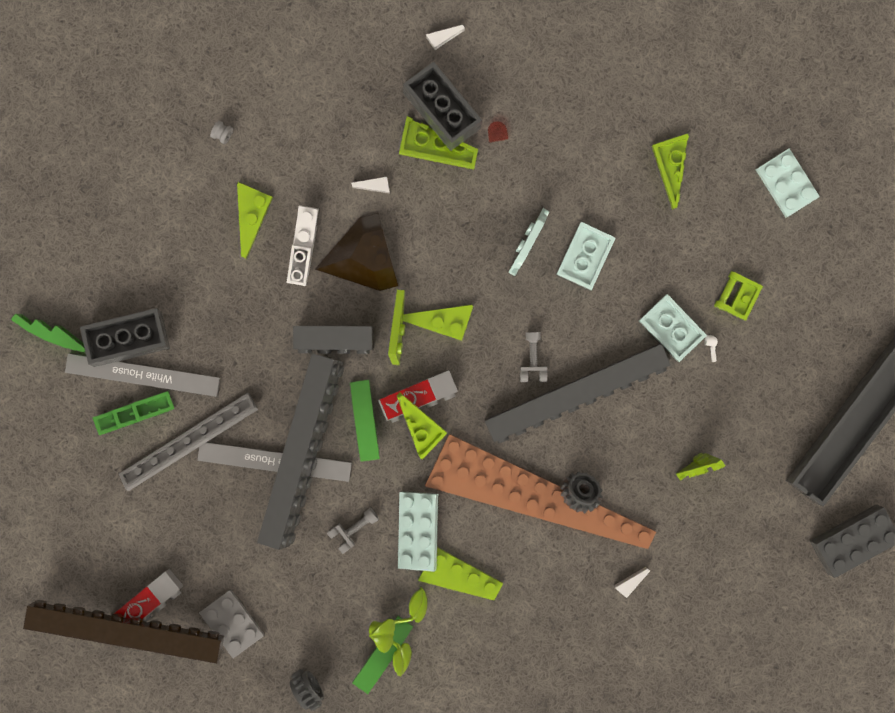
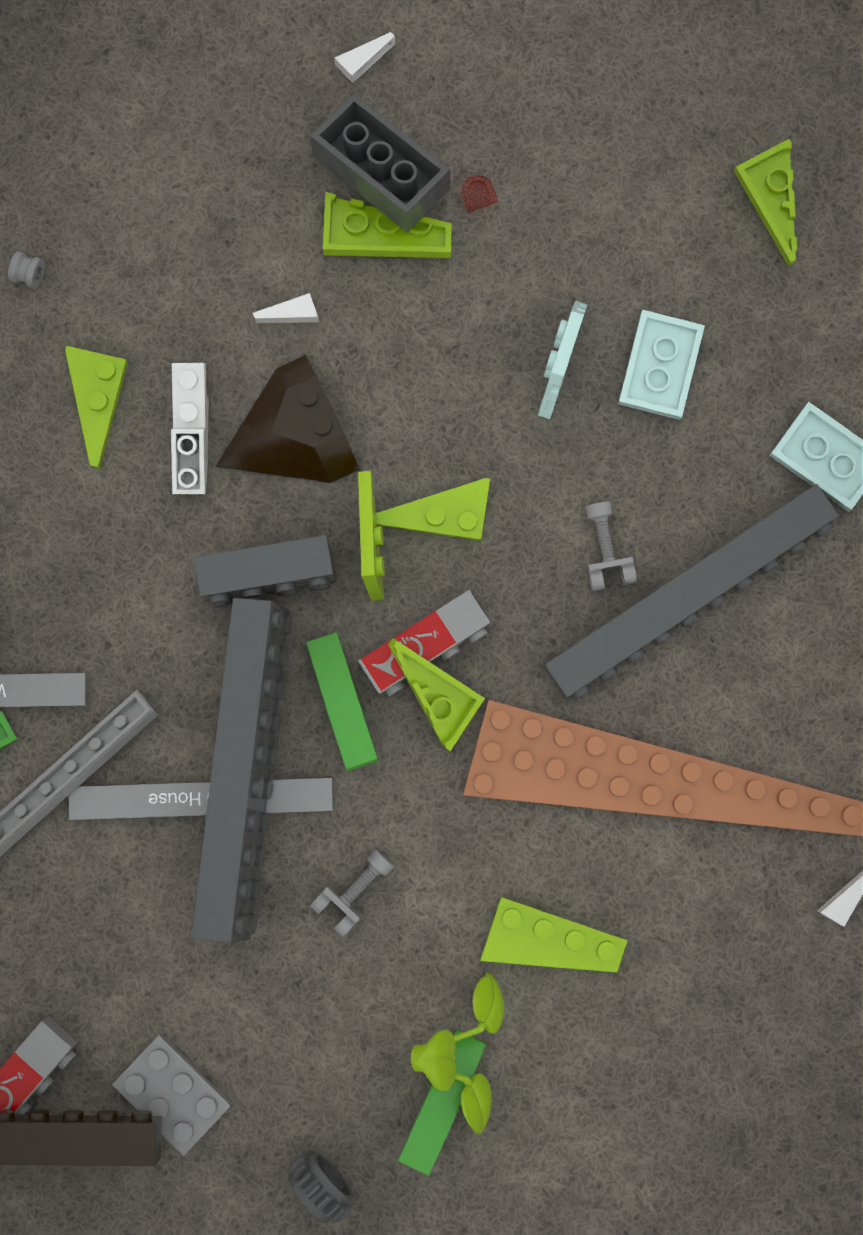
camera: 10 degrees left, 5 degrees down
light aqua plate [398,491,438,572] -> none
dark grey gear [560,472,603,514] -> none

